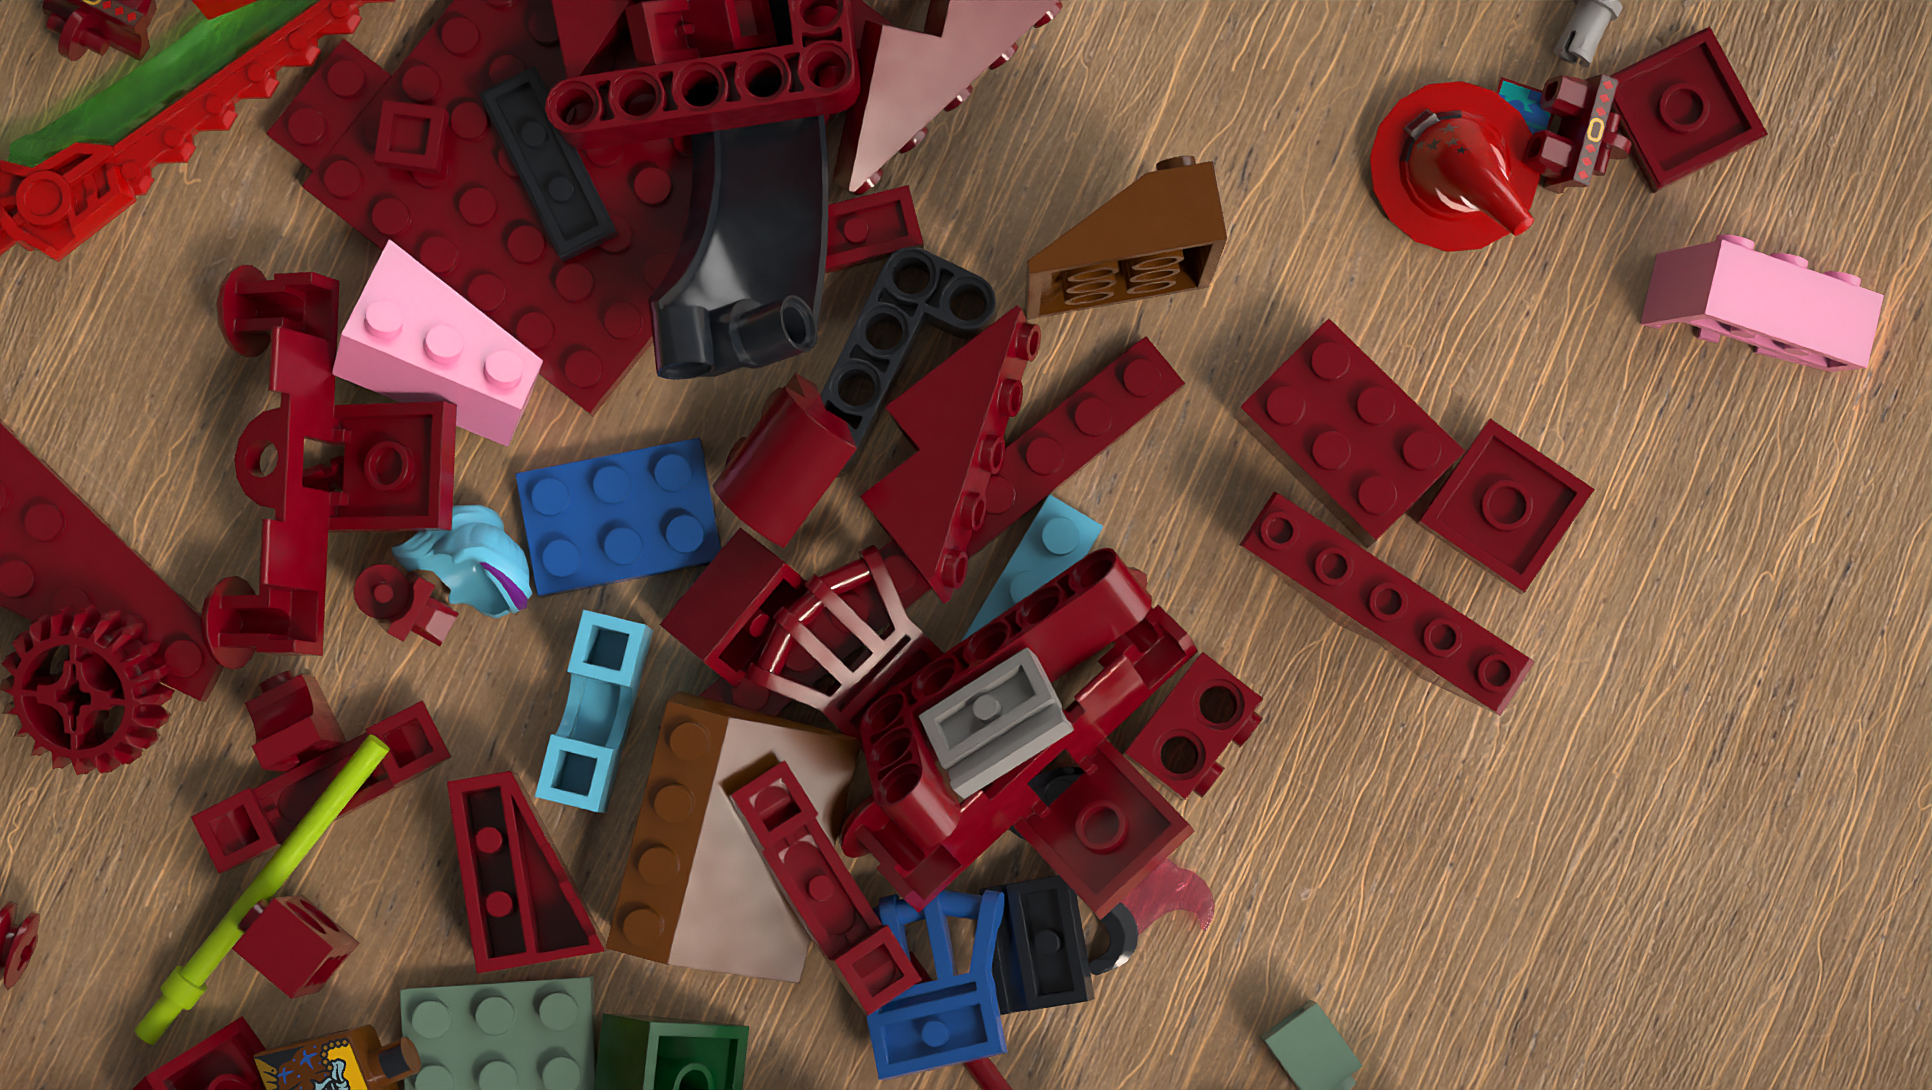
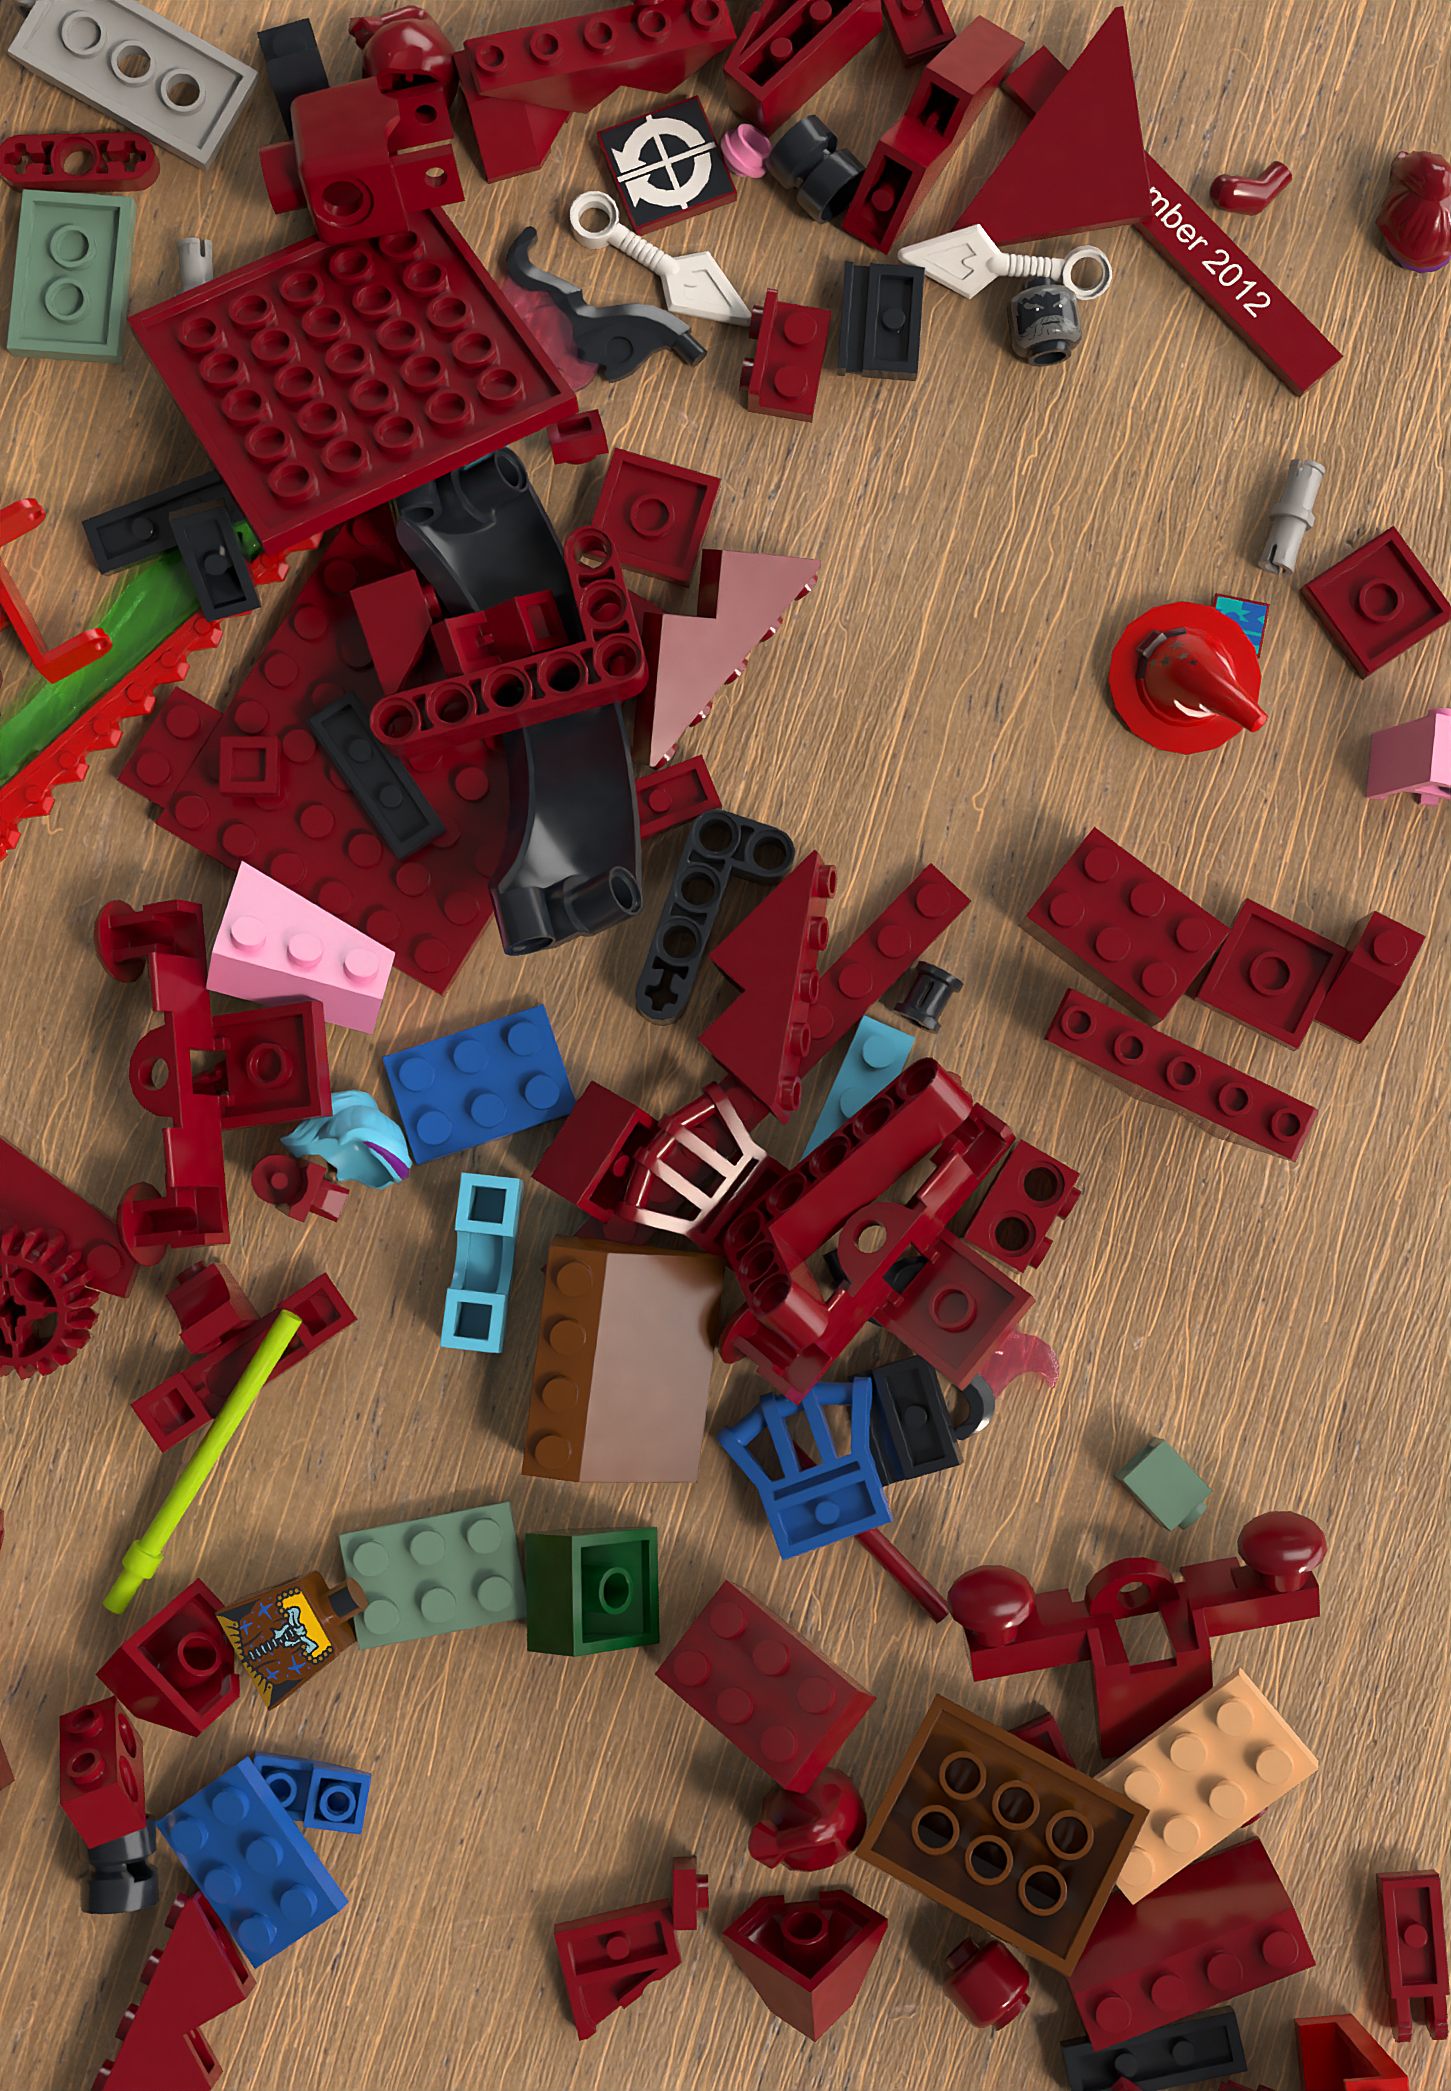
camera: 15 degrees left, 0 degrees up
dark red brick [232,895,360,999] -> none
dark red wedge [447,771,610,974] -> none
dark red brick [712,373,857,548] -> none
dark red slope [729,760,922,1016] -> none
light grey plate [919,648,1074,799] -> none
reddish brown slope [1025,155,1228,320] -> none
dark red hips [1523,74,1632,194] -> none
none -> black bush [893,961,964,1034]
none -> dark red slope [1313,911,1426,1044]

